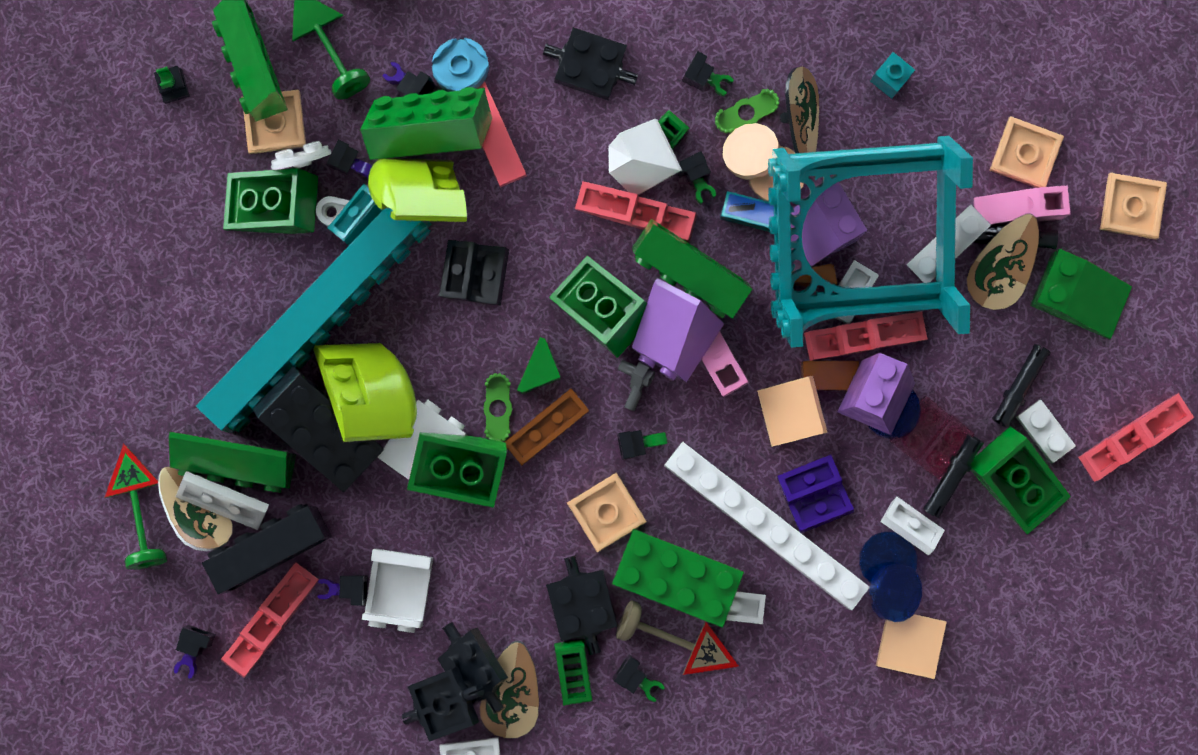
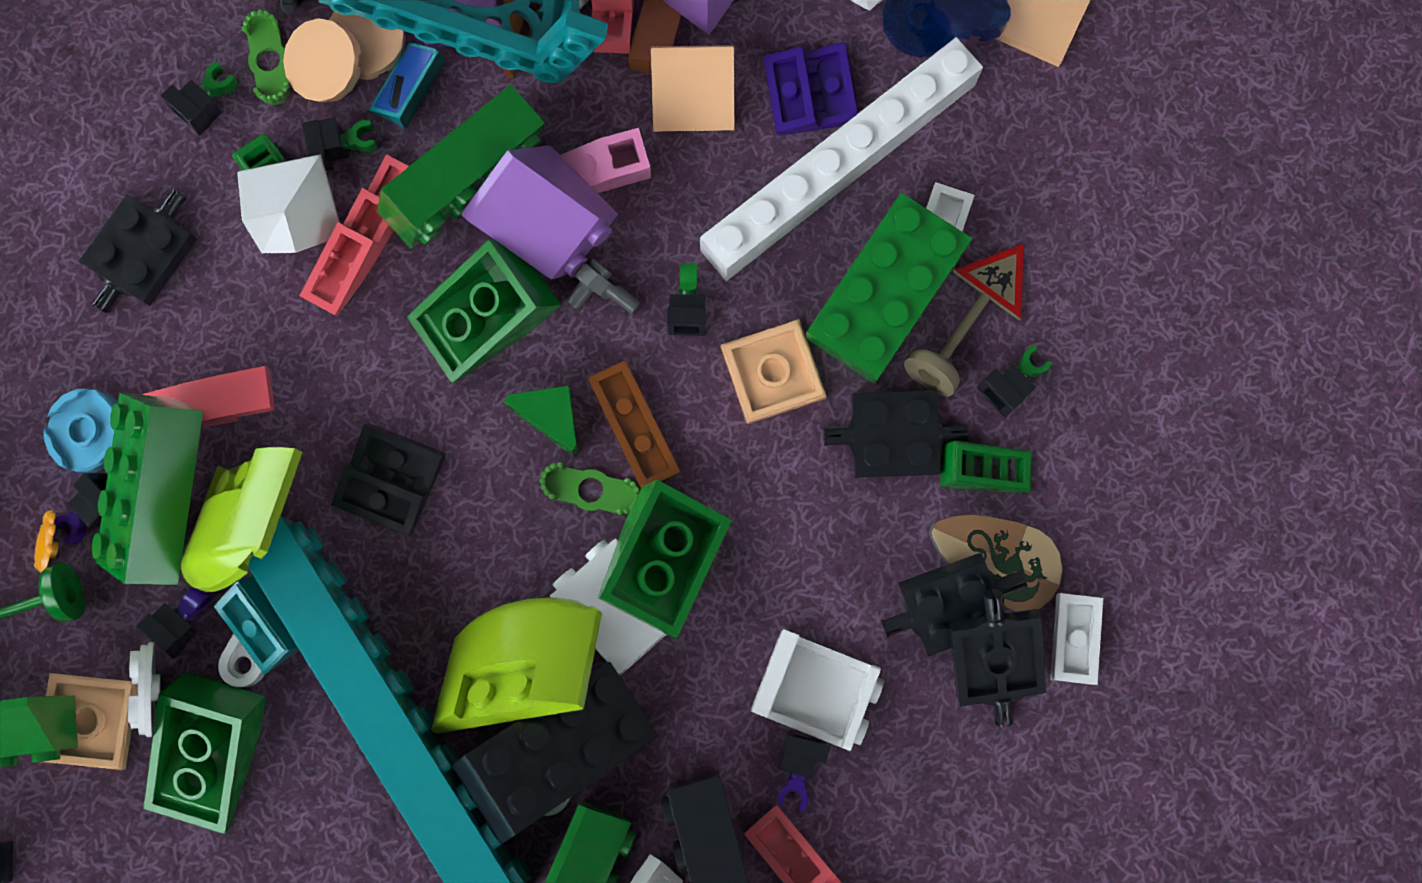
camera: 75 degrees left, 5 degrees down
none -> light orange piece [34,510,58,573]

